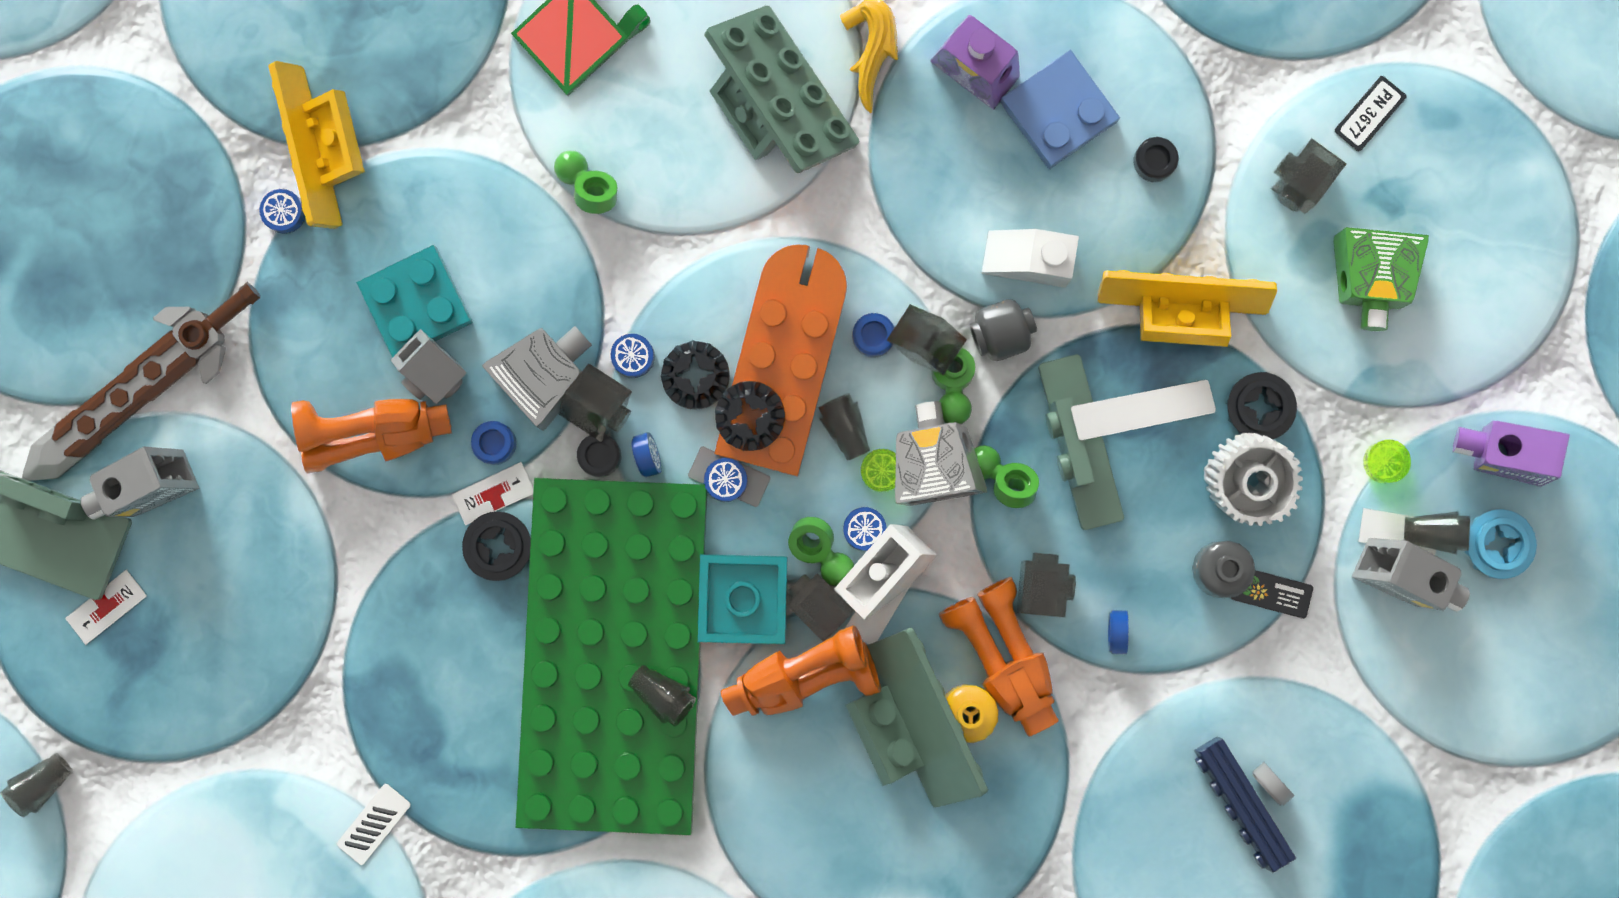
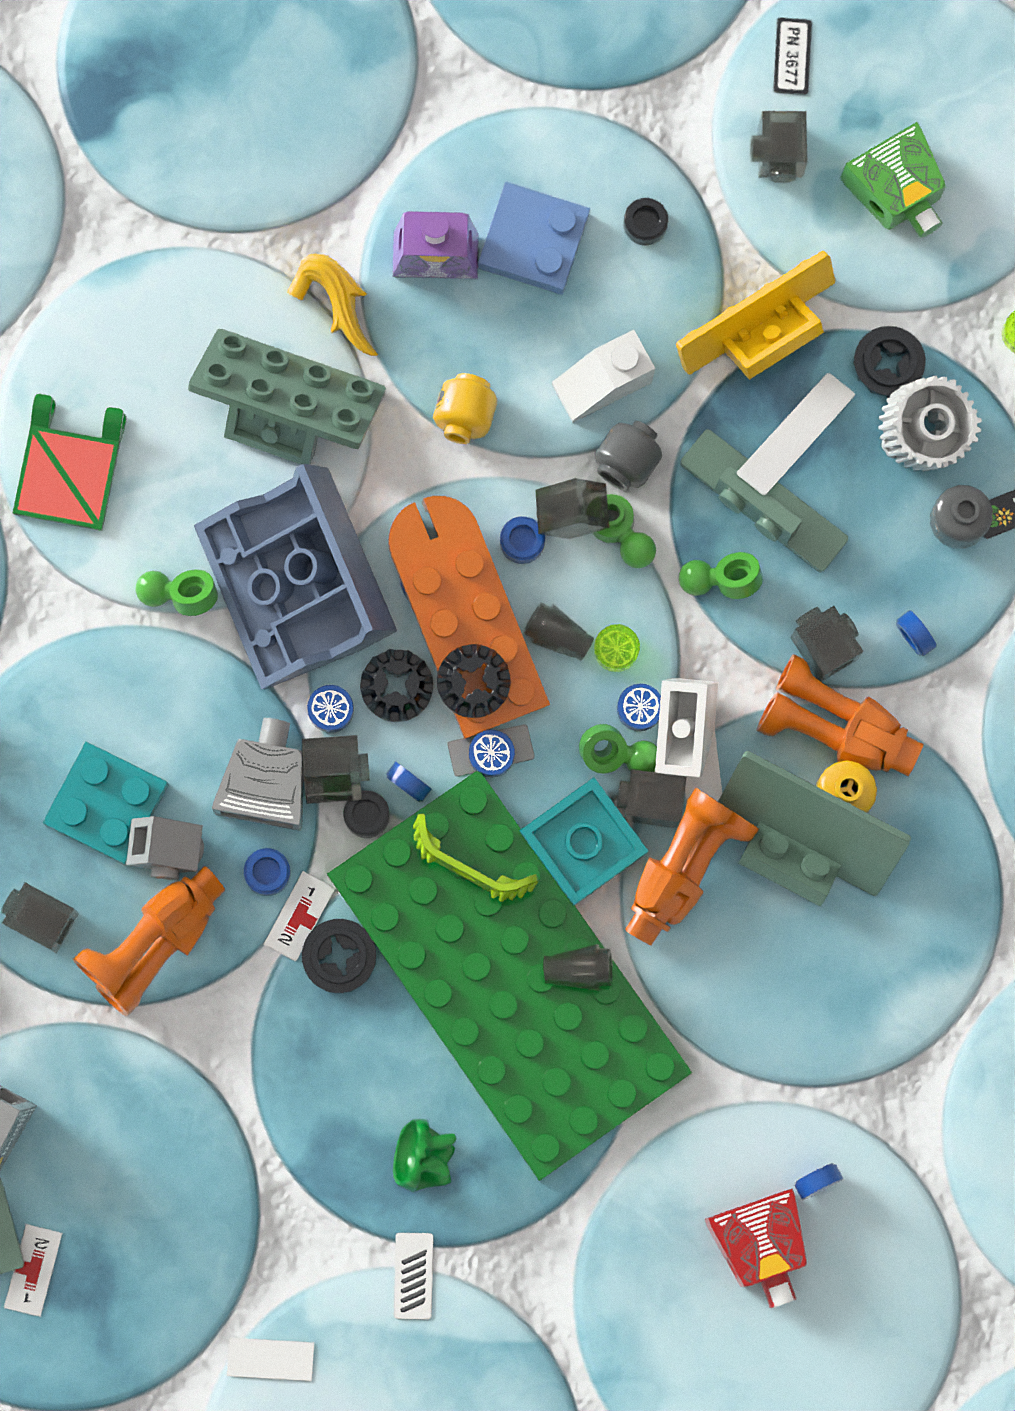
camera: 50 degrees left, 5 degrees down
light grey torso [895,401,987,506] -> none
none -> clear smoke brick [1,882,79,954]
none -> sand blue piece [194,464,397,689]
none -> white sticker [227,1337,314,1381]
none -> green piece [393,1119,456,1192]
none -> lime piece [413,814,539,902]
none -> yellow head [433,373,498,444]

